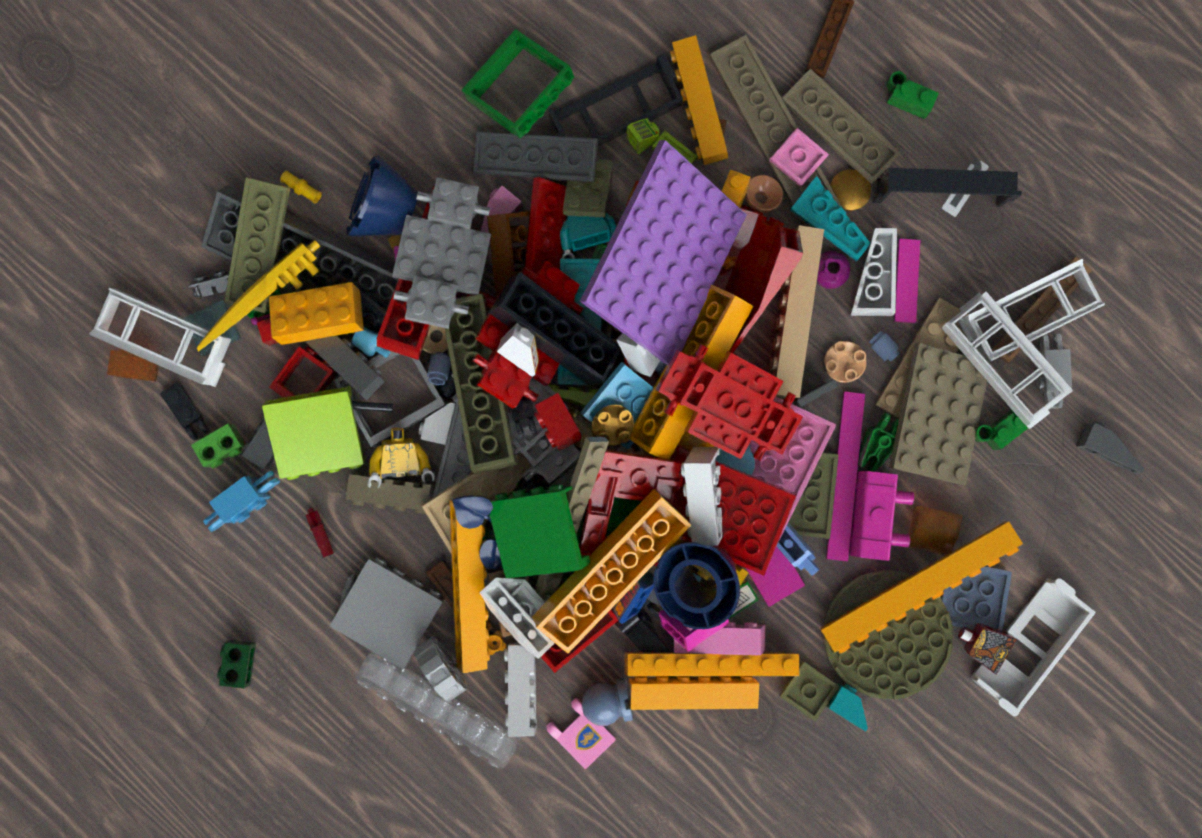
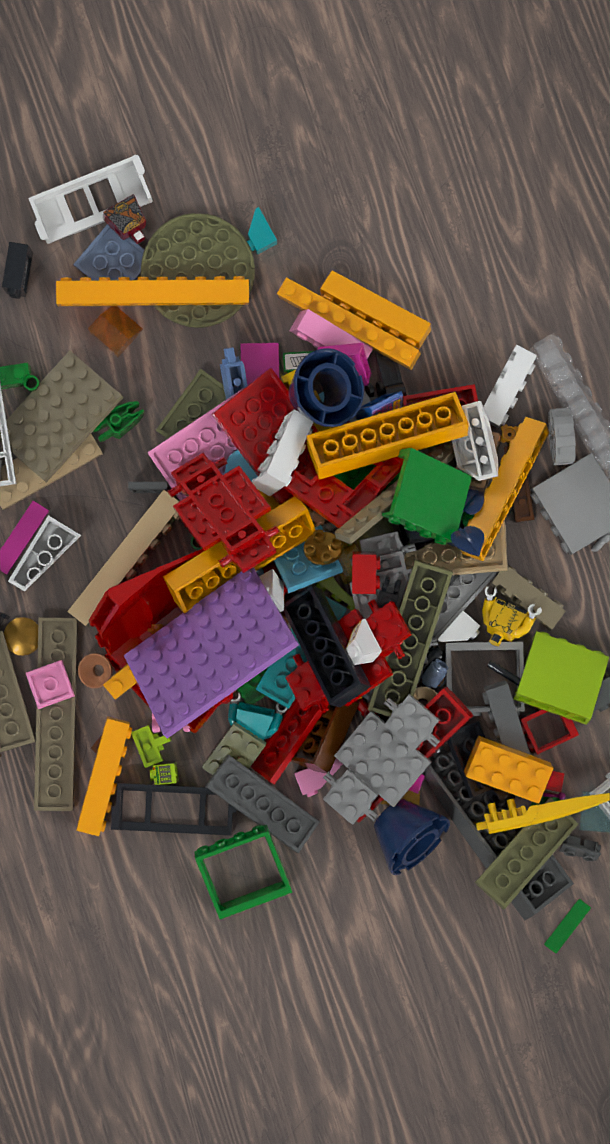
camera: 150 degrees left, 0 degrees up
yellow pin [280,170,322,204] -> none
dark red piece [305,508,334,558] -> none
medium azure piece [351,326,390,358] -> none
bright pink flag [546,698,616,769] -> none
sand blue tile [581,678,633,726] -> none
olive plate [779,661,840,722] -> none
teal wing [790,176,871,261] -> none
magenta piece [817,251,850,289] -> none
light nougat dish [824,341,866,383] -> none
dark pink tile [826,391,865,561] -> none
dark pink piece [849,471,914,561] -> none
sand blue brick [869,331,900,362] -> none
none -> black window [2,242,33,299]
none -> green sticker [544,899,591,954]

